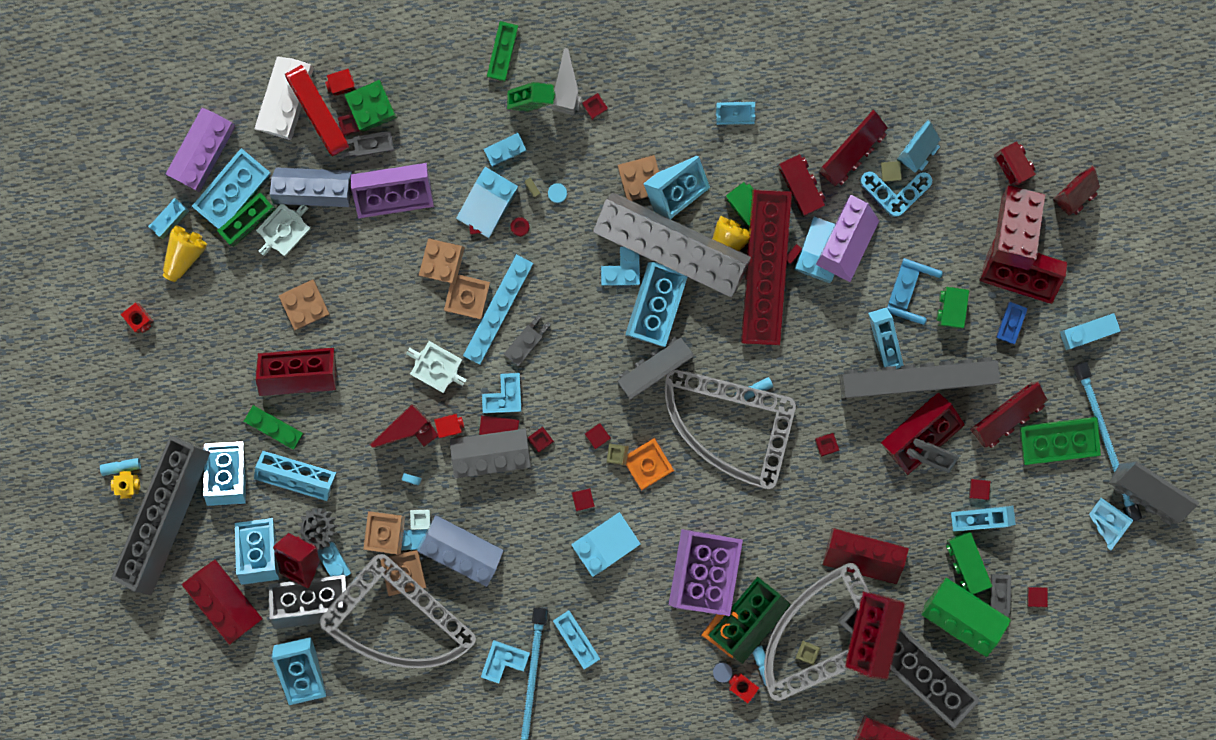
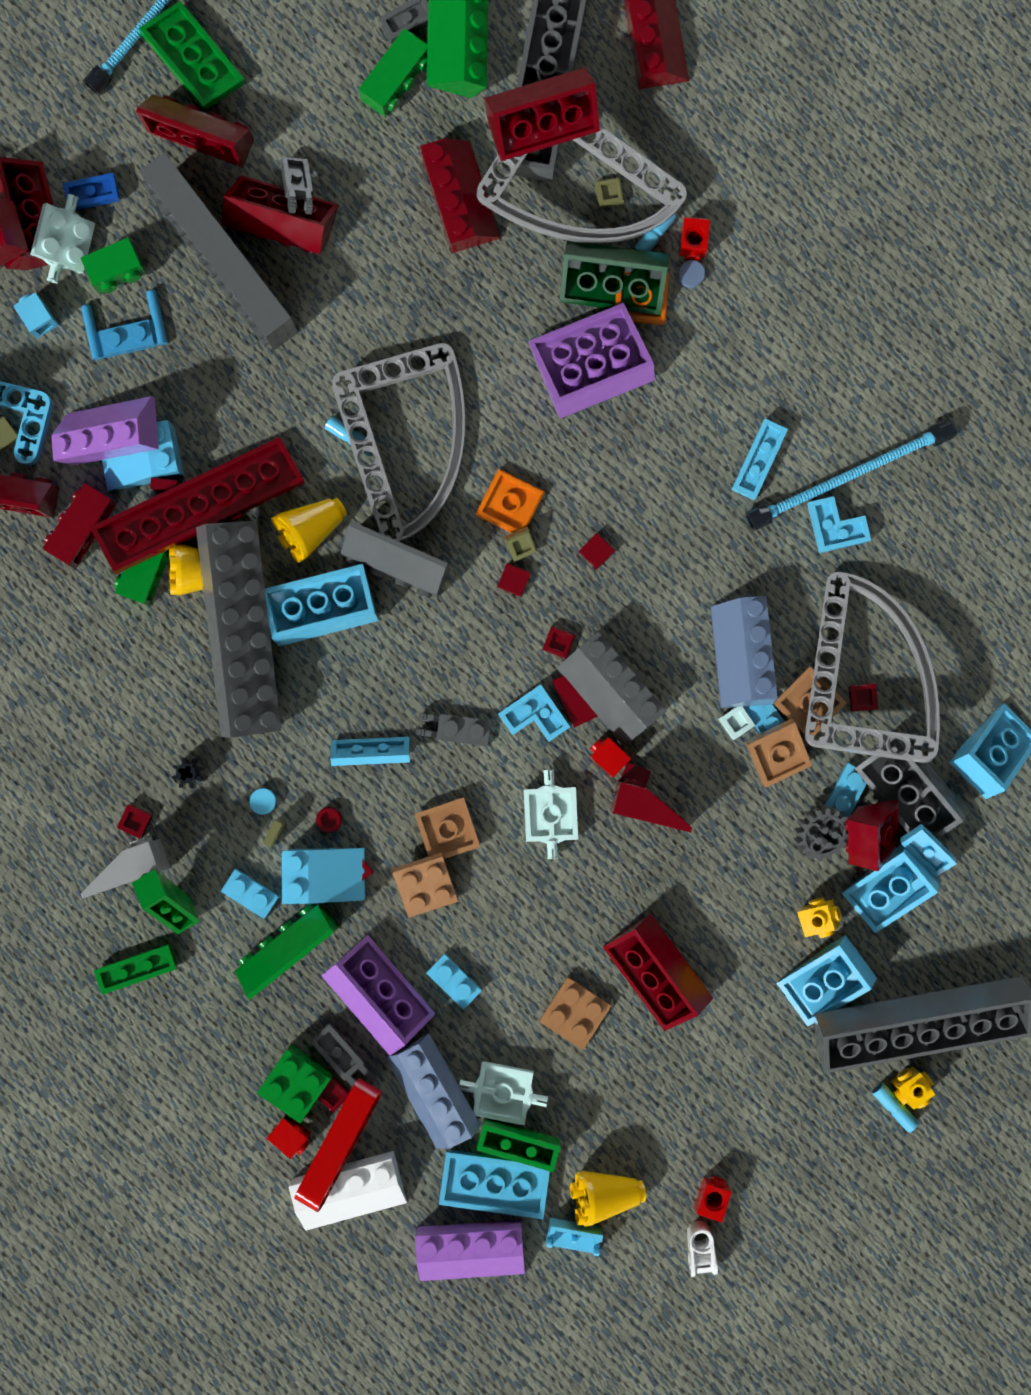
camera: 130 degrees left, 0 degrees up
dark red slope [181,559,263,645] -> none
green plate [243,405,304,450] -> none
medium azure fence [254,451,336,501] -> none
medium azure tile [402,473,422,485] -> none
medium azure plate [463,254,533,365] -> none
medium azure slope [571,512,640,577] -> none
medium azure plate [601,247,640,286] -> none
medium nougat plate [618,155,659,201] -> none
medium azure slope [644,156,710,219] -> none
medium azure hinge [716,102,755,125] -> none
dark red tile [815,433,840,457] -> none
medium azure slope [868,308,903,369] -> none
medium azure slope [951,506,1016,532] -> none
dark red tile [969,479,991,500] -> none
medium azure slope [1060,313,1120,350] -> none
none -> medium azure brick [14,292,59,339]
none -> light aqua plate [30,194,95,284]
none -> black gear [171,757,205,789]
none -> green slope [235,903,340,1000]
none -> yellow cone [271,498,347,563]
none -> medium azure plate [330,737,410,766]
none -> medium azure plate [426,953,482,1010]
none -> white piece [687,1221,718,1277]
none -> yellow brick [797,898,842,938]
none -> dark red tile [848,684,879,712]
none -> medium azure plate [901,824,957,877]

